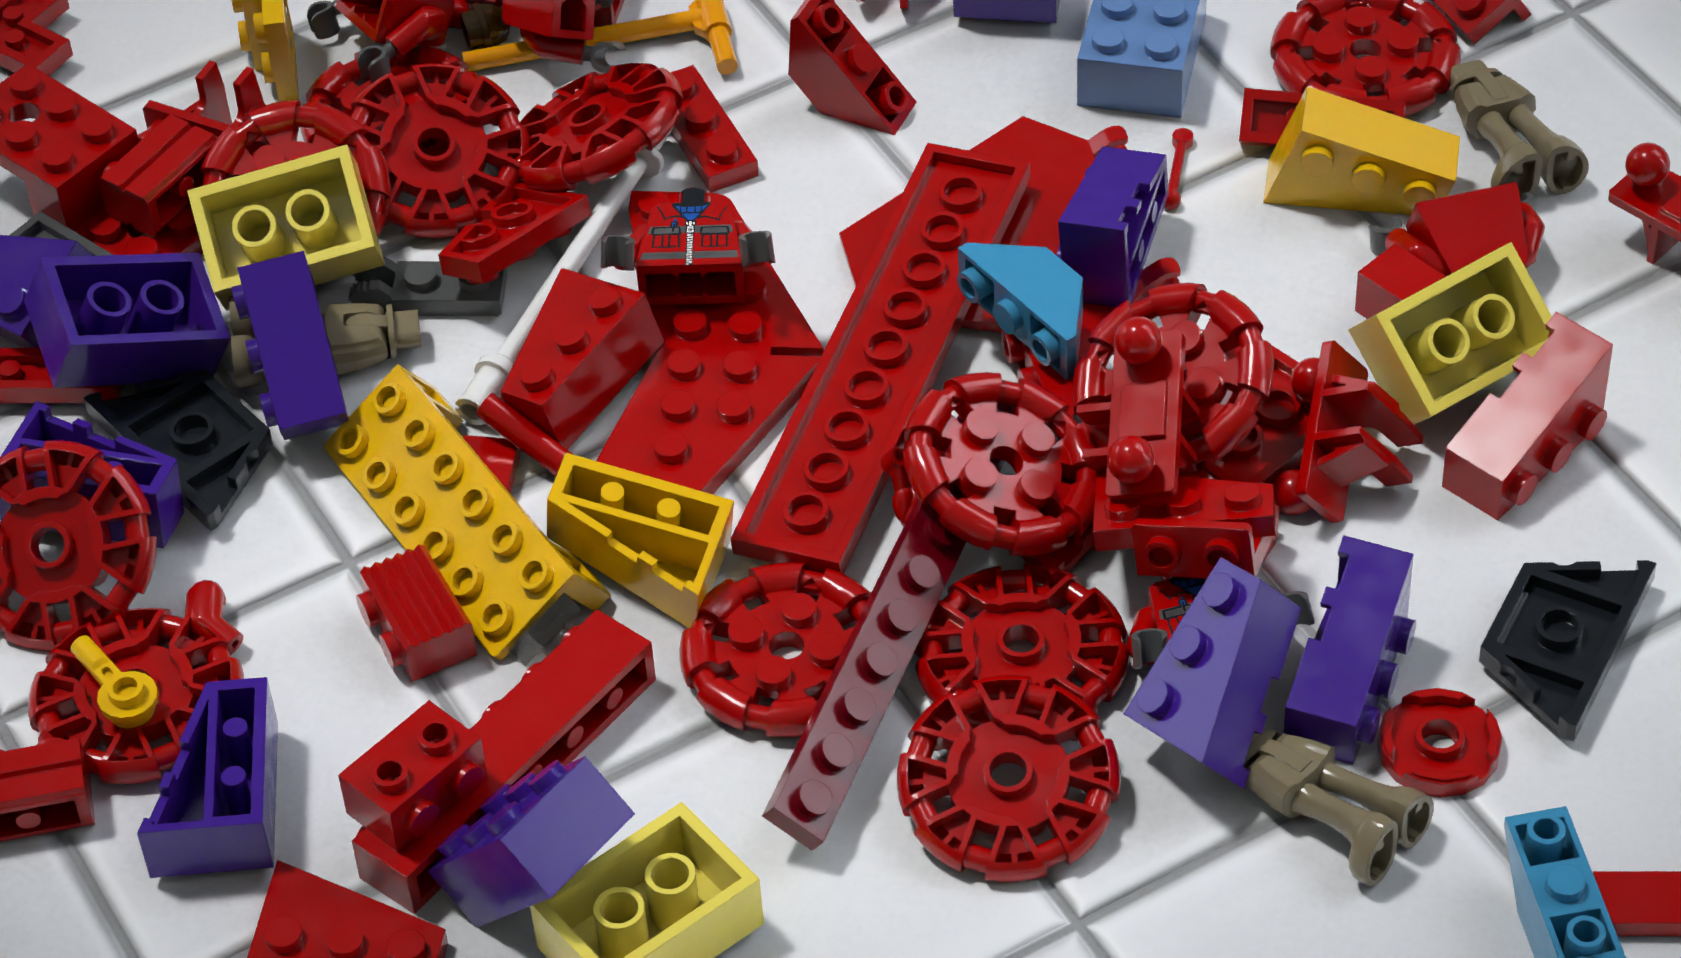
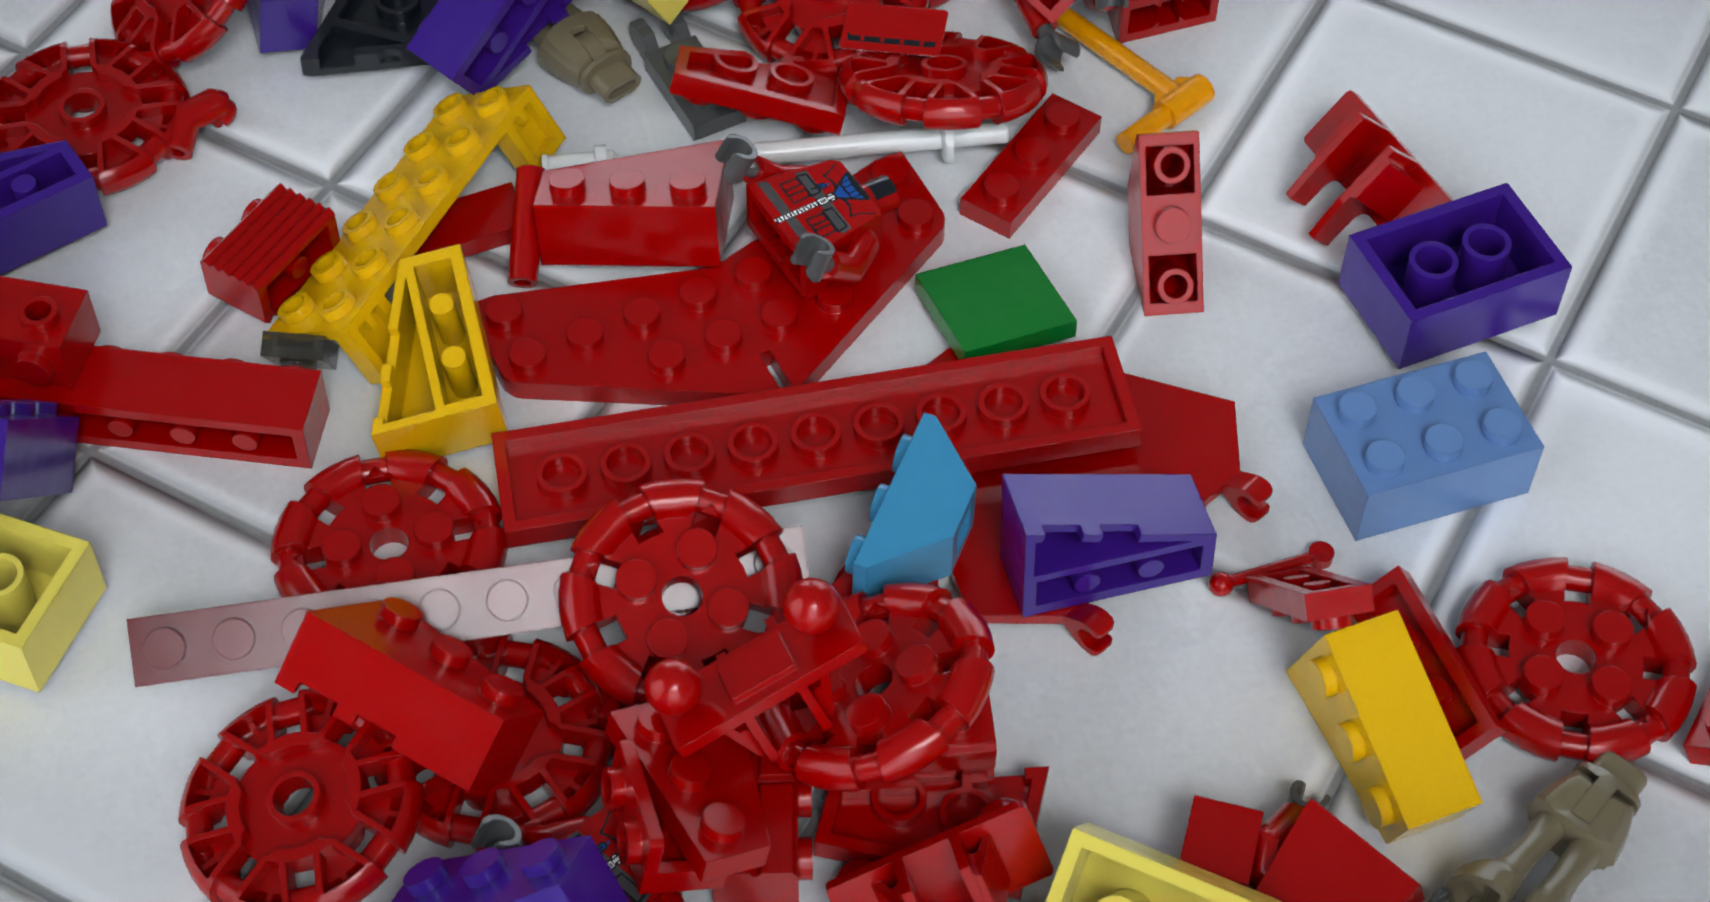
camera: 55 degrees right, 5 degrees up
yellow plate [71,635,159,728] -> none
none -> red wedge [274,597,544,792]
none -> red sticker [839,2,948,57]
none -> green tile [915,245,1077,359]
none -> red plate [1246,566,1375,631]

